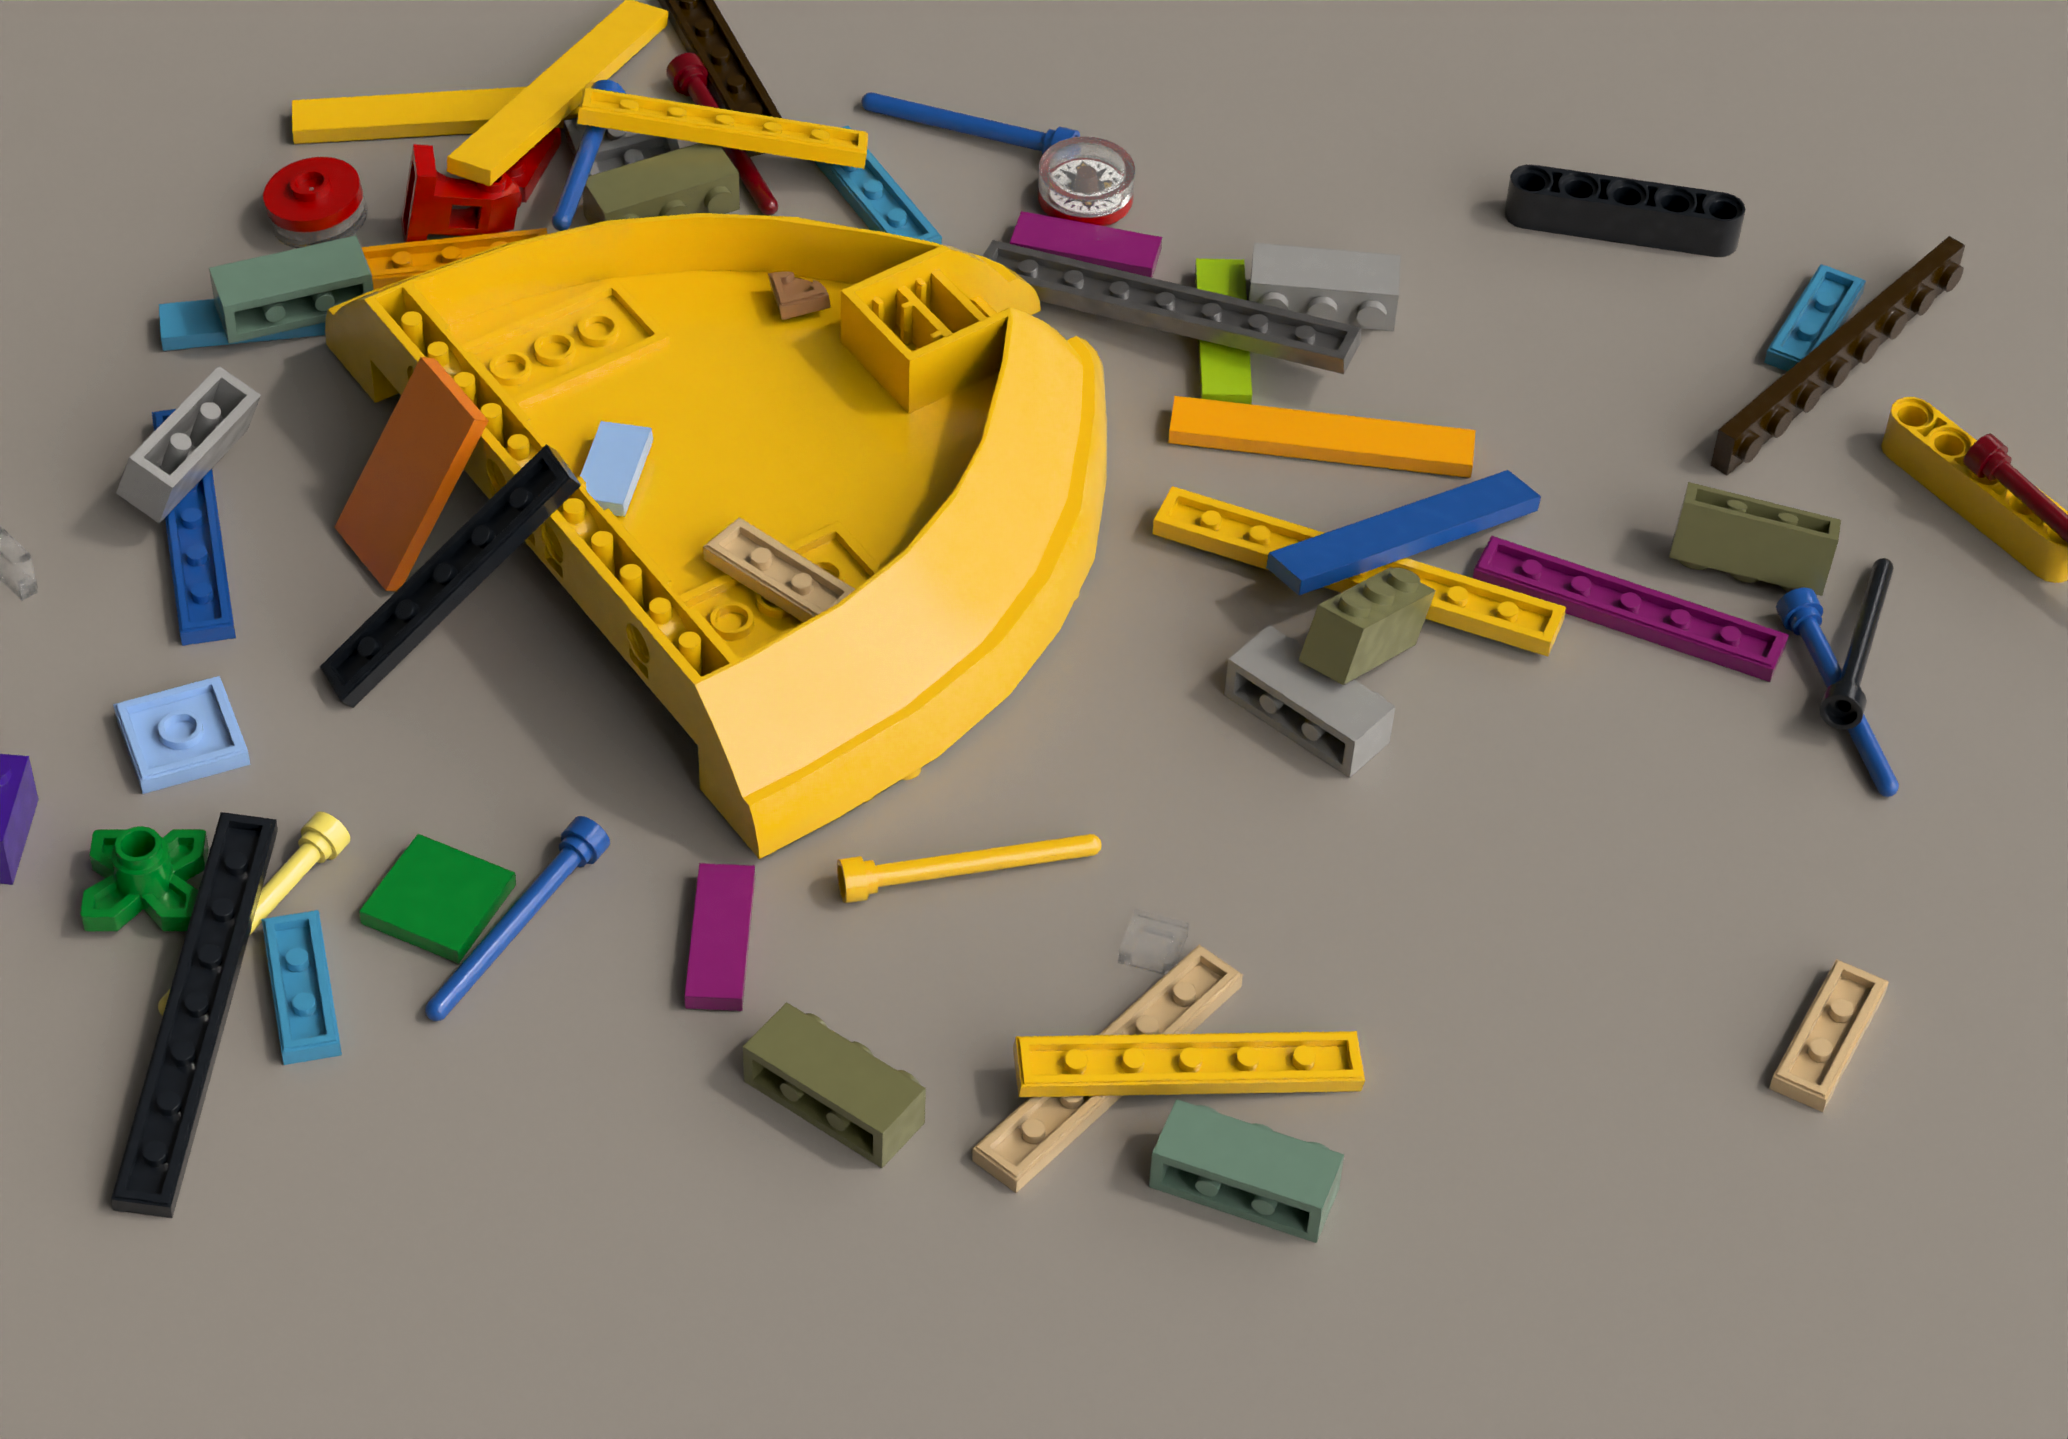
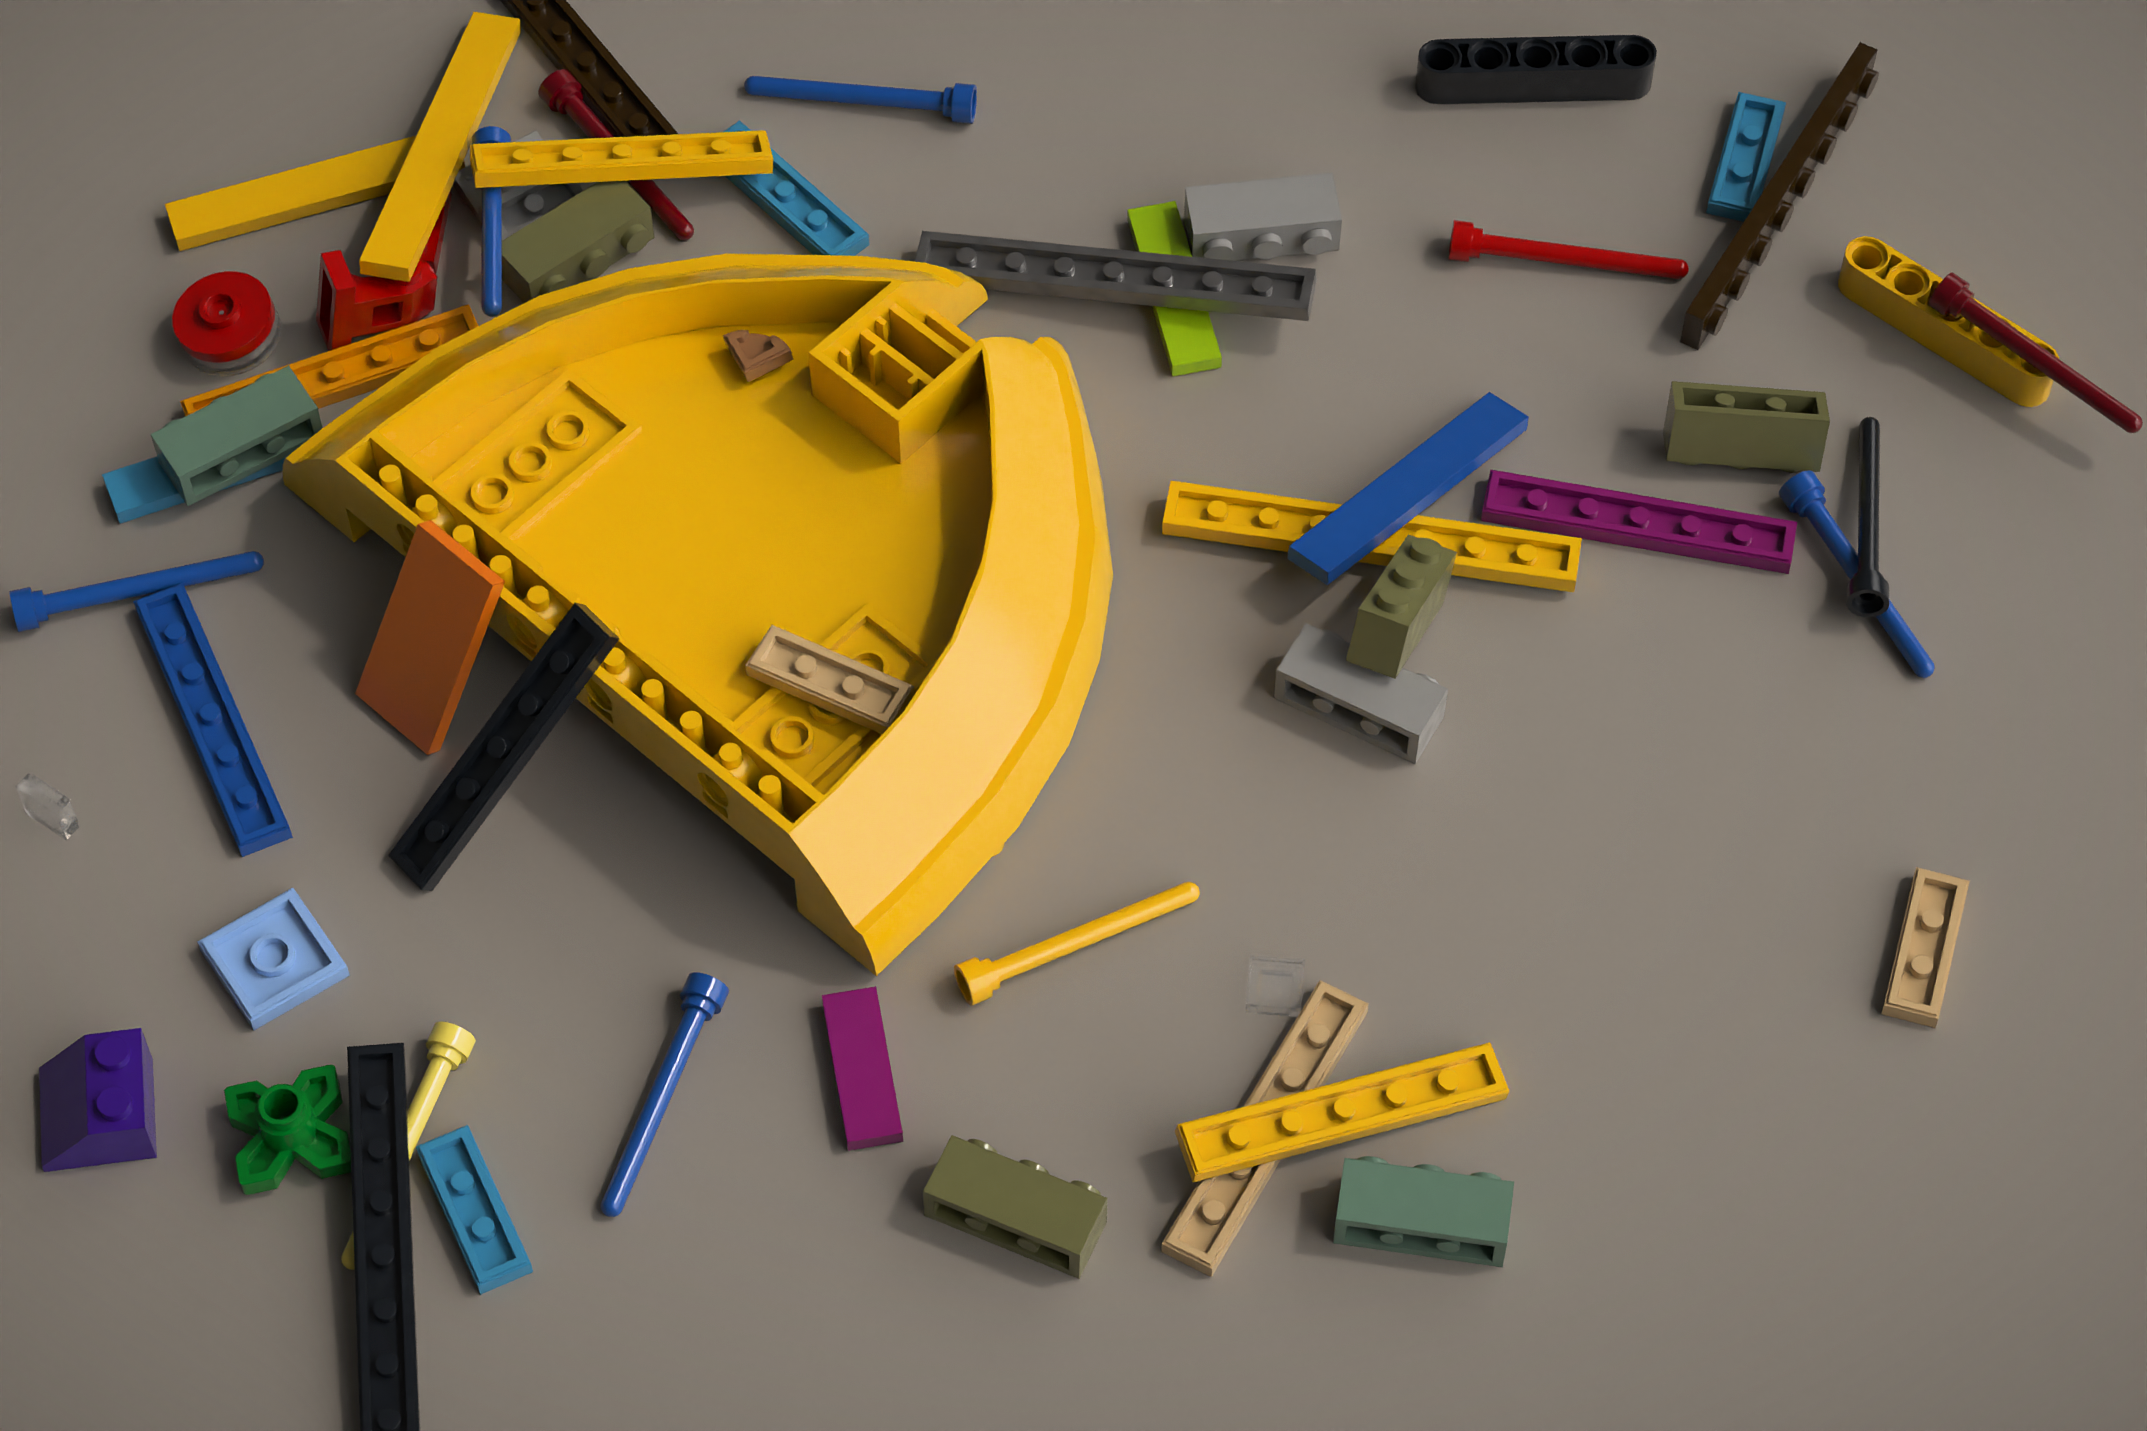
camera: 10 degrees left, 10 degrees up
light grey brick [116,366,261,523] -> none
green tile [359,834,516,964] -> none
light blue tile [580,421,653,517] -> none
magenta tile [1010,211,1162,278] -> none
clear piece [1038,137,1135,226] -> none
light orange tile [1168,396,1476,478] -> none
none -> blue piece [9,551,264,632]
none -> red piece [1448,220,1689,279]

